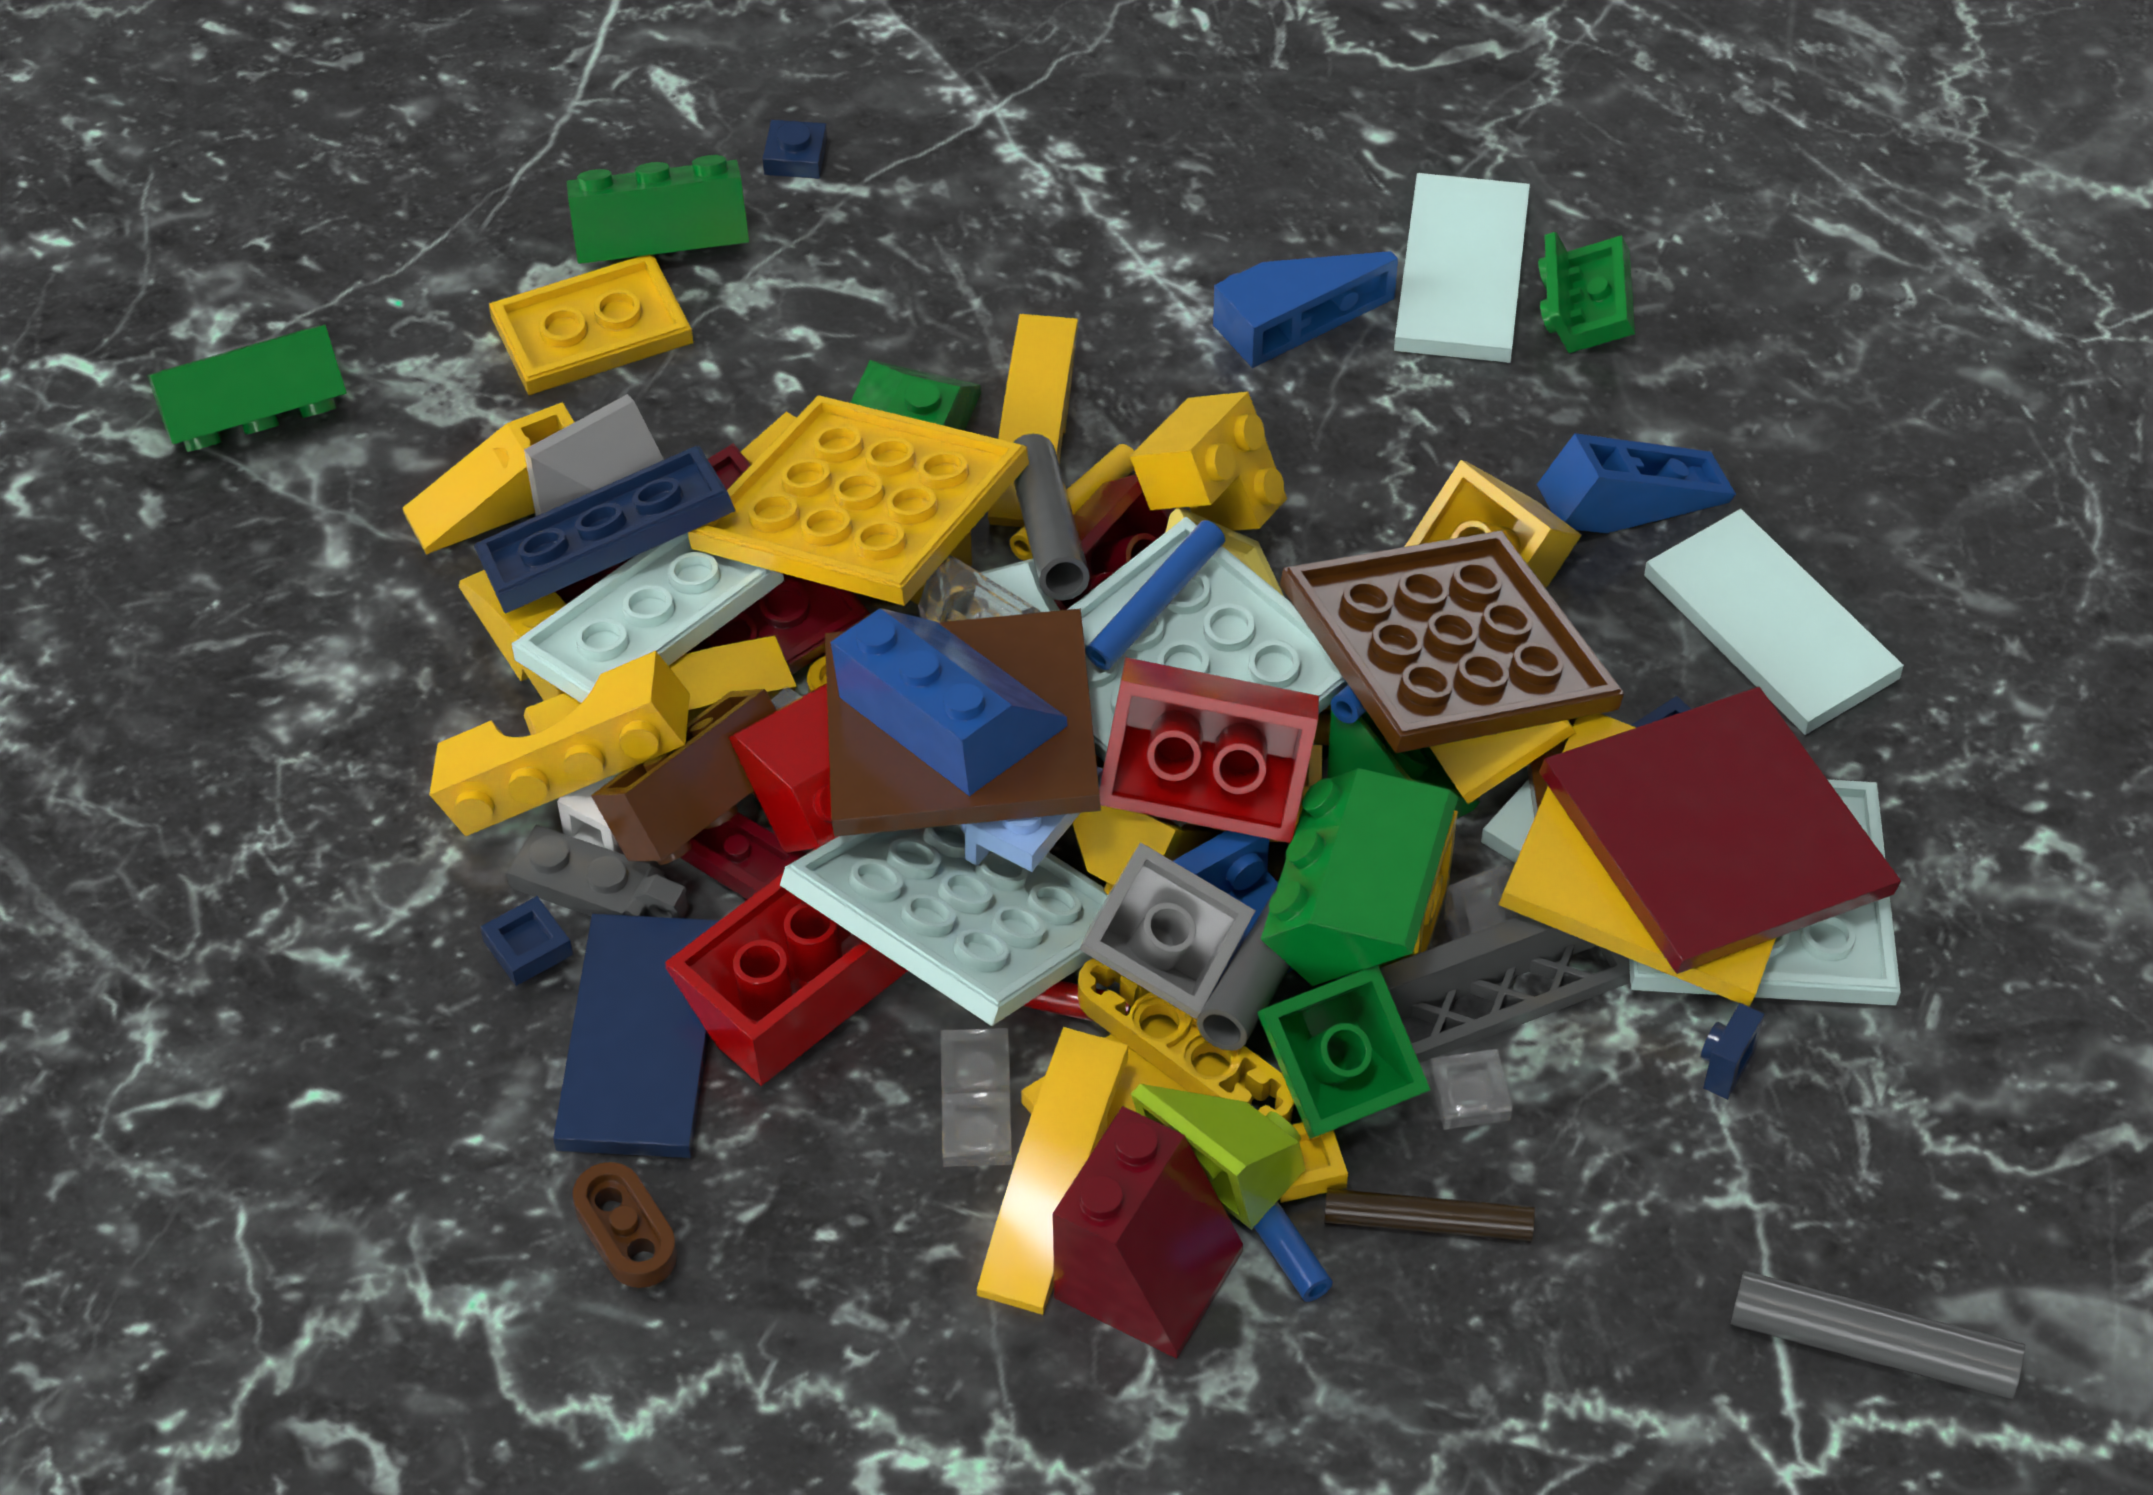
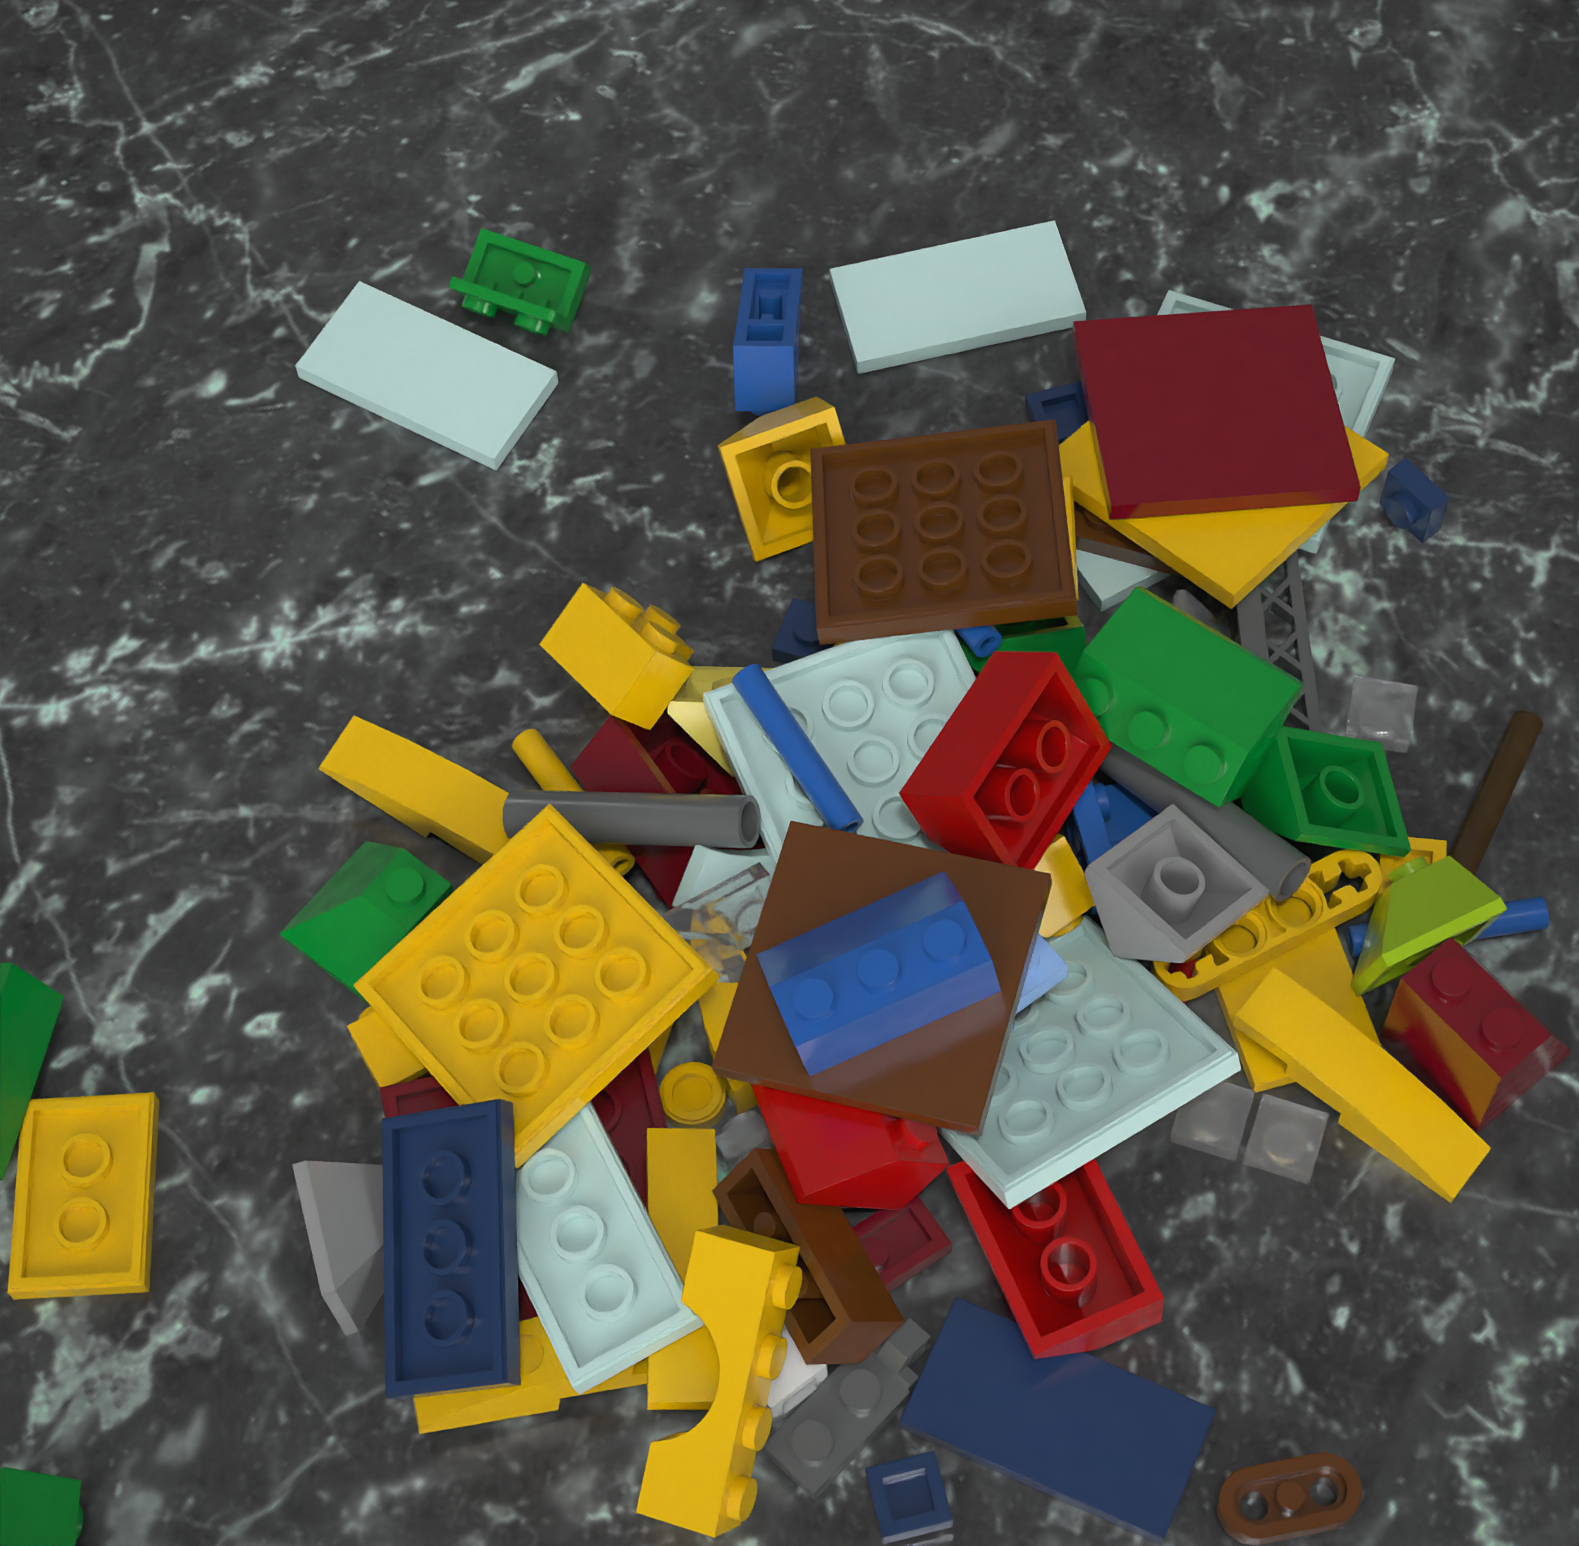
camera: 65 degrees left, 10 degrees up
yellow slope [403,402,575,555] -> none
blue slope [1213,251,1398,368] -> none

